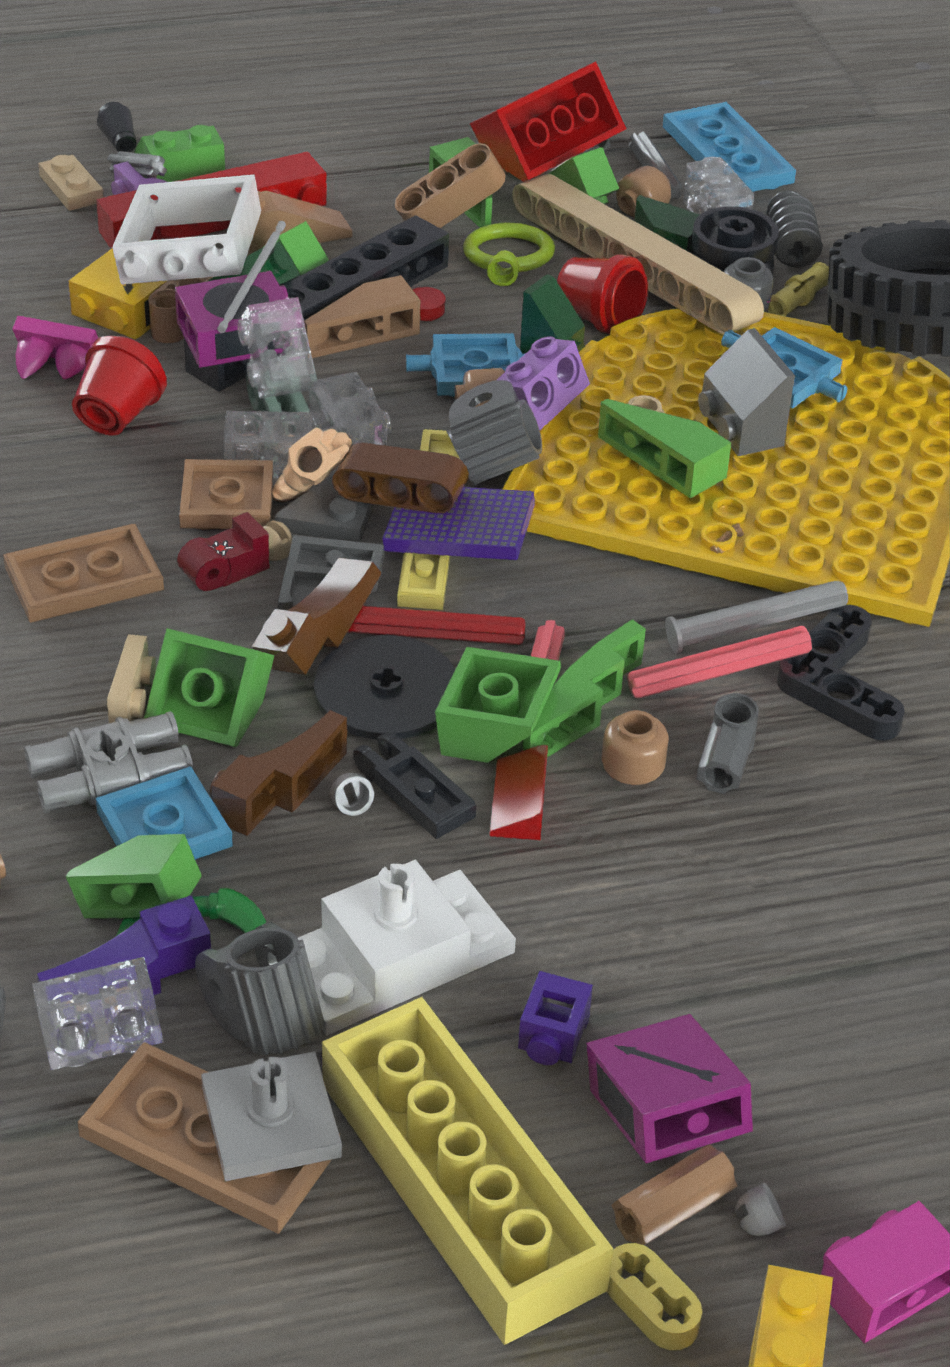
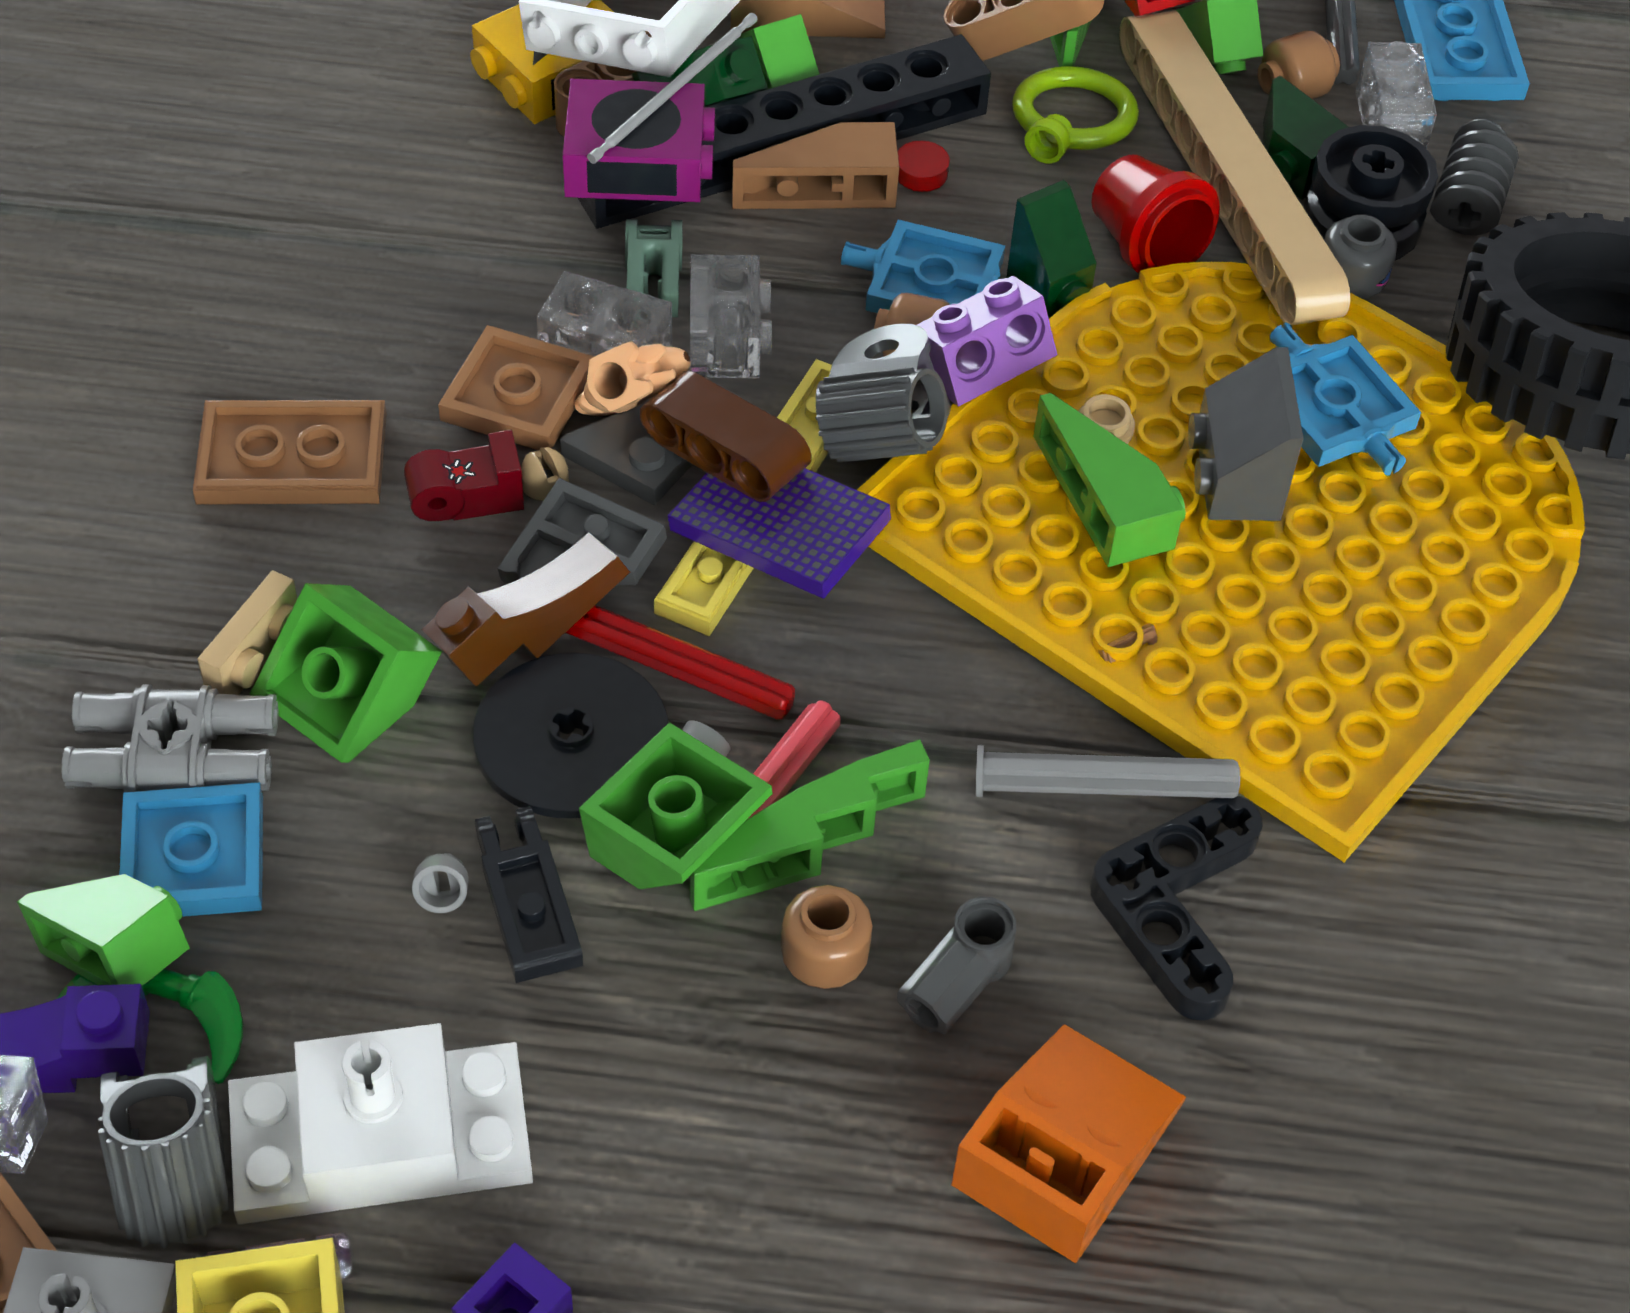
camera: 20 degrees right, 10 degrees up
dark pink tile [12,315,98,380] -> none
red piece [72,336,167,436] -> none
reddish brown slope [210,710,347,836] -> none
clear brick [238,297,317,399] -> none
red slope [490,745,548,841] -> none
coral axle [627,626,812,699] -> none
light yellow pin [768,262,829,316] -> none
none -> orange slope [951,1024,1186,1264]

